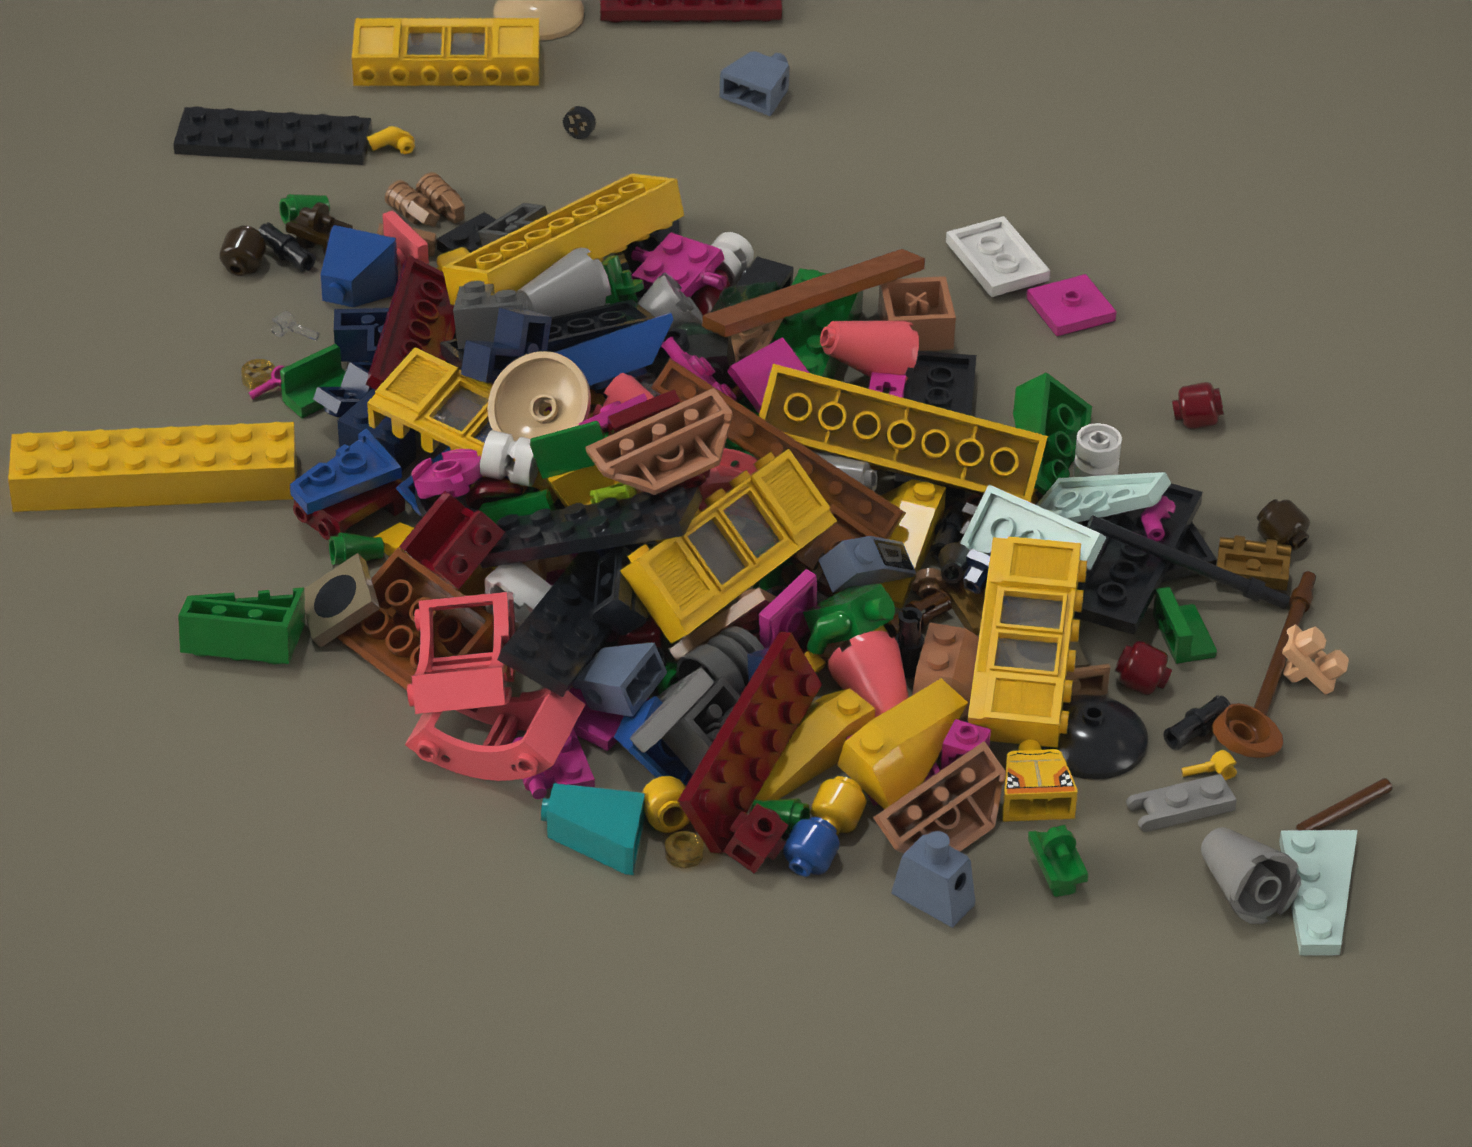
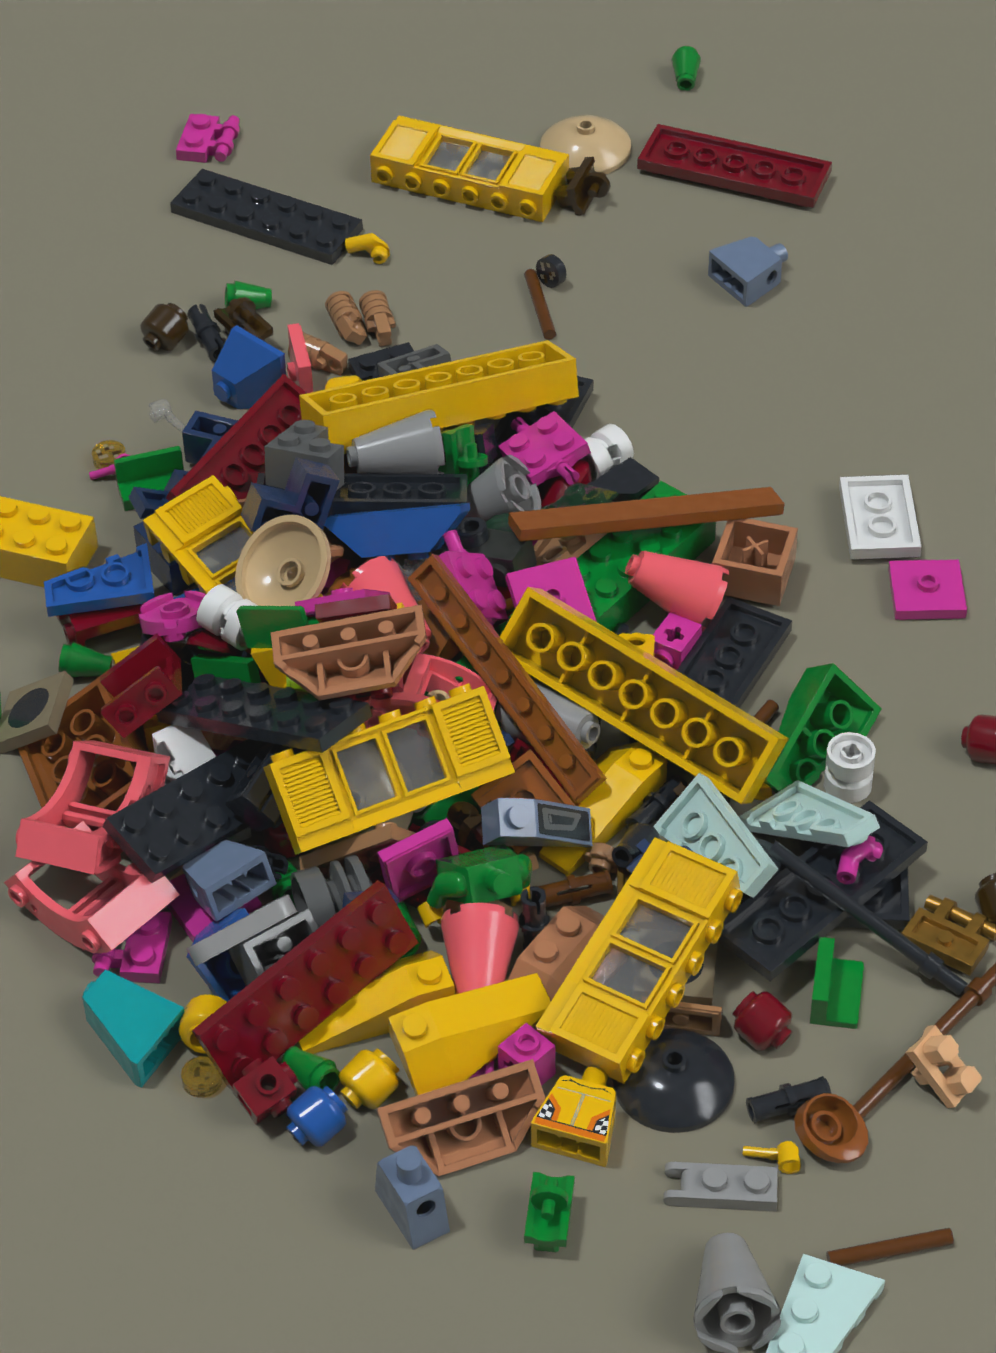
camera: 25 degrees right, 5 degrees up
none -> dark pink plate [176,114,240,163]
none -> reddish brown bar [524,269,556,340]
none -> dark brown hips [555,157,611,215]

